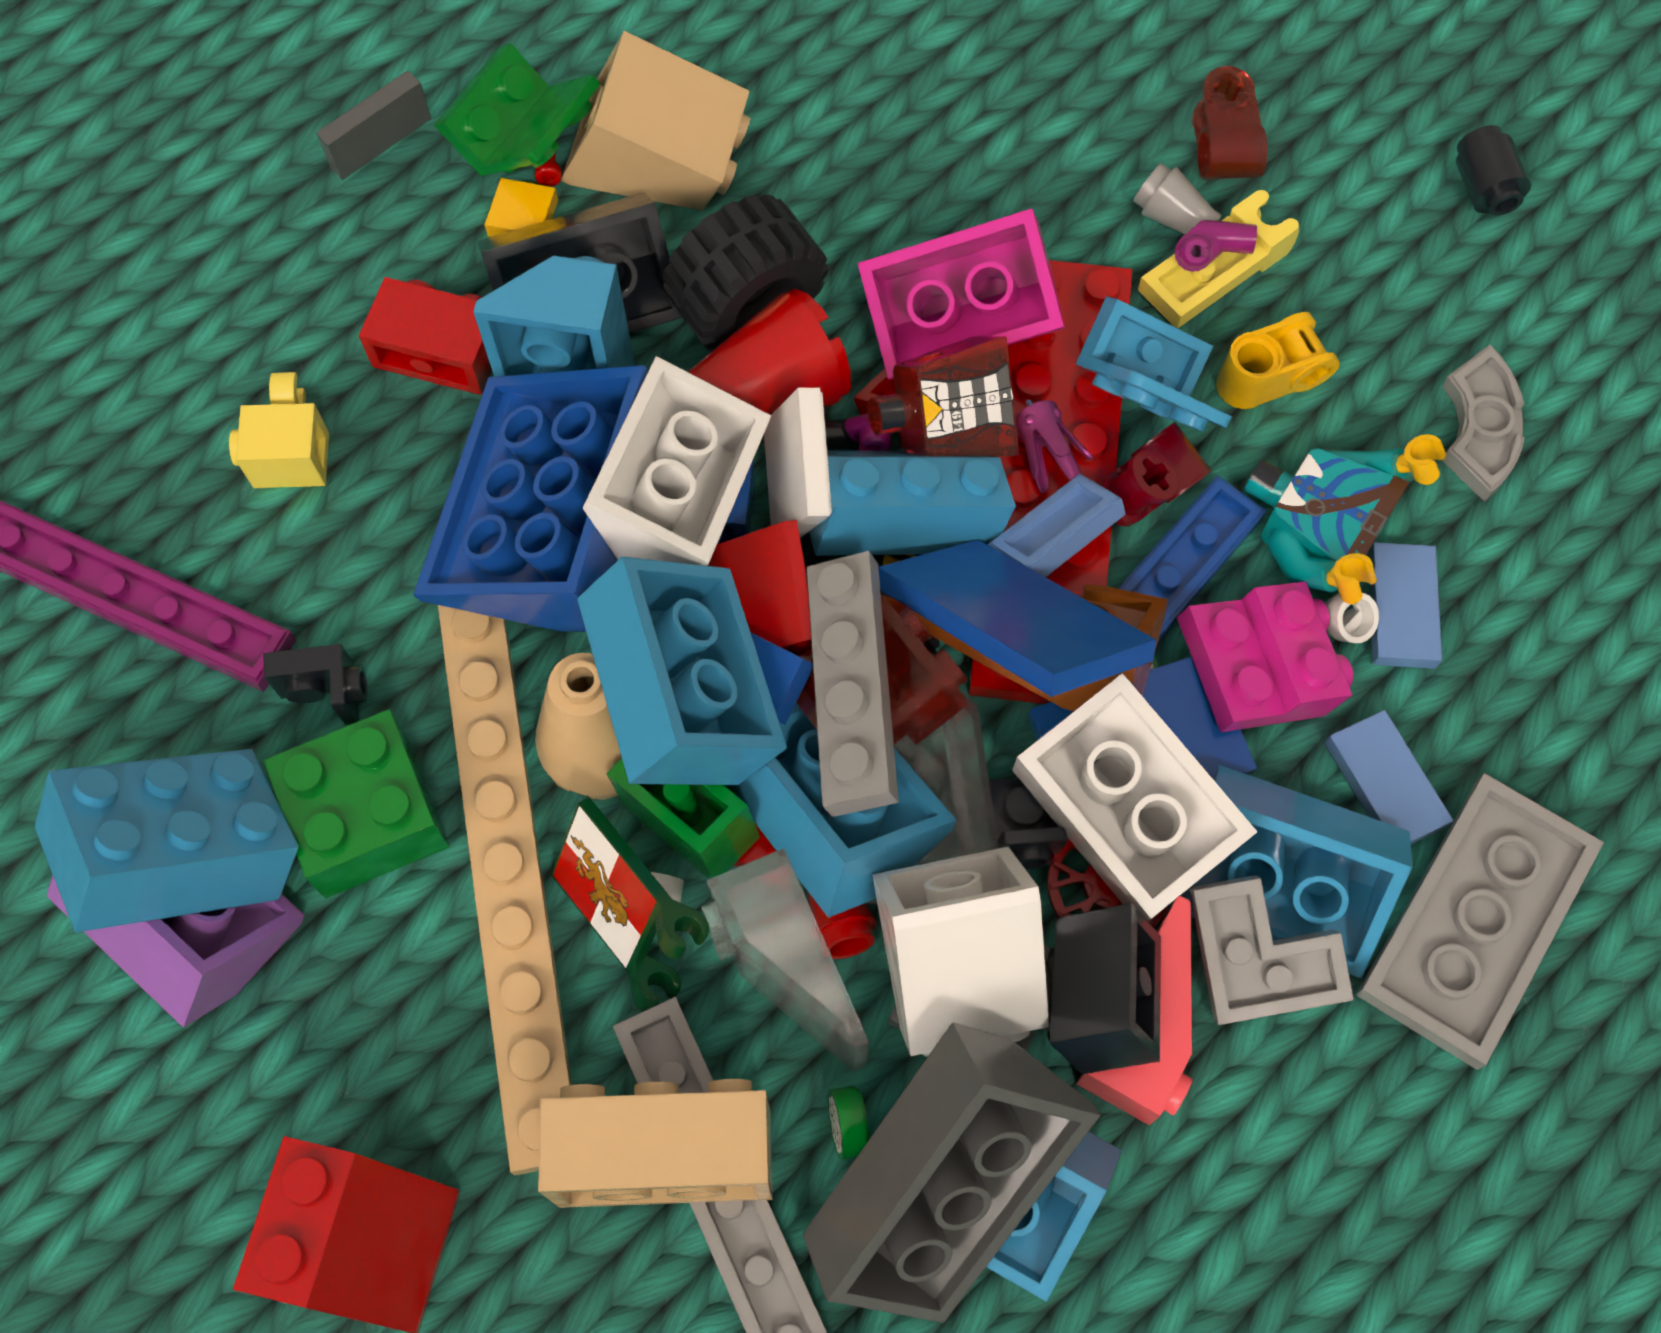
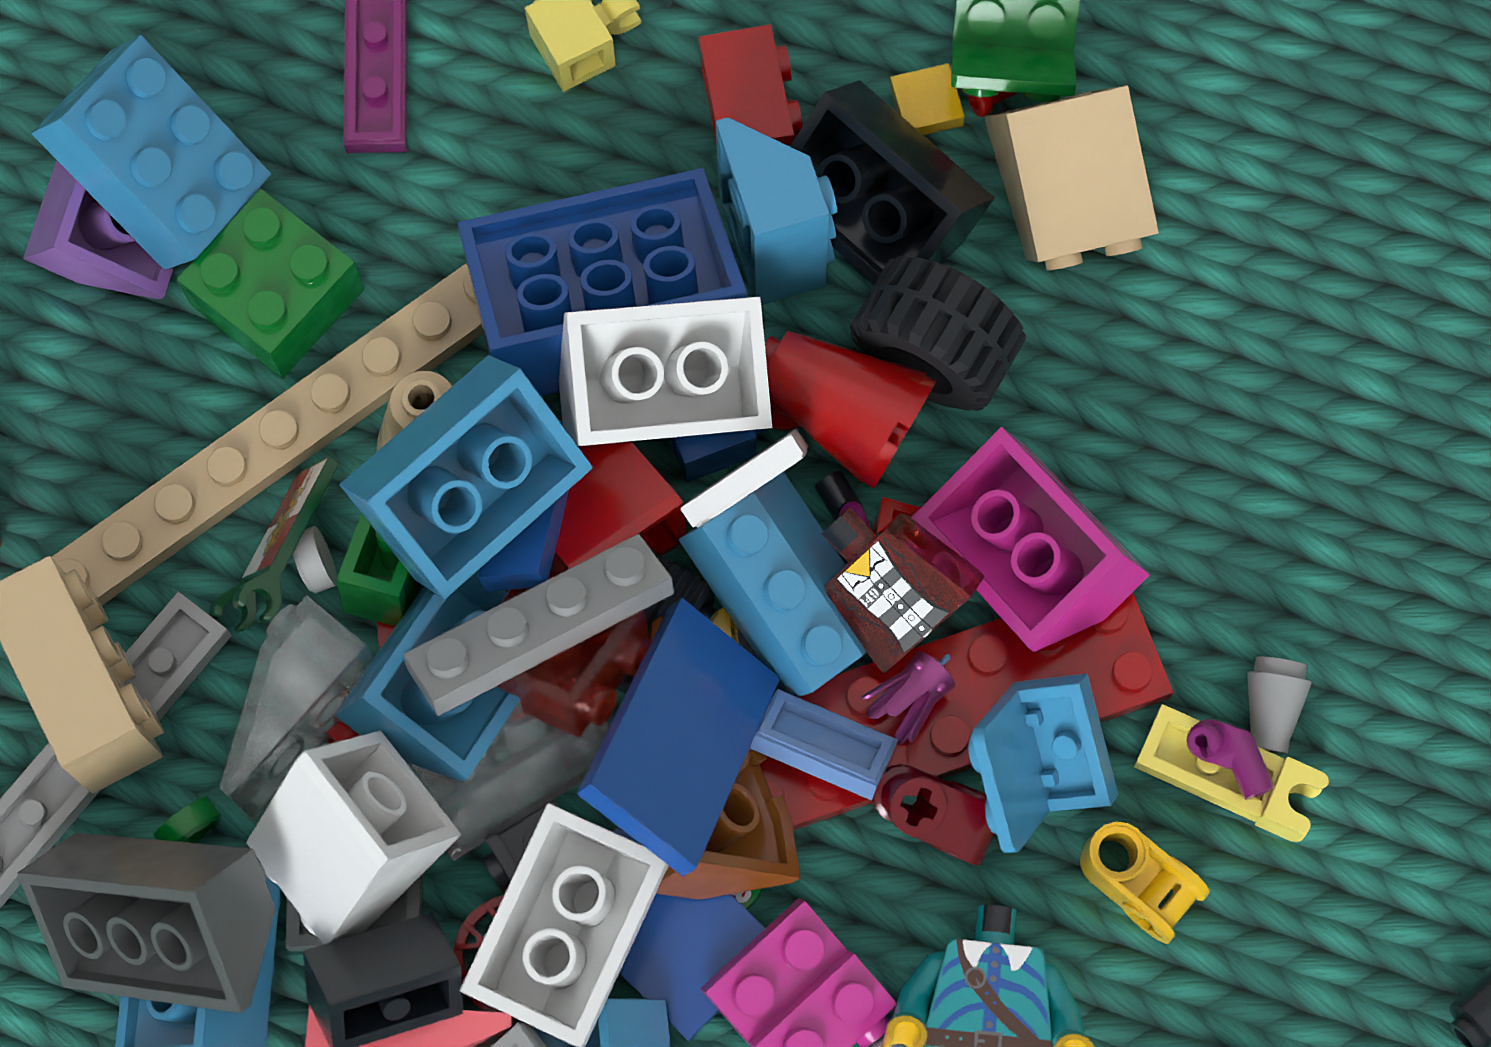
camera: 65 degrees right, 5 degrees up
black bracket [263,644,368,725] -> none
blue tile [1118,475,1267,641] -> none
clear red piece [1192,66,1267,180] -> none

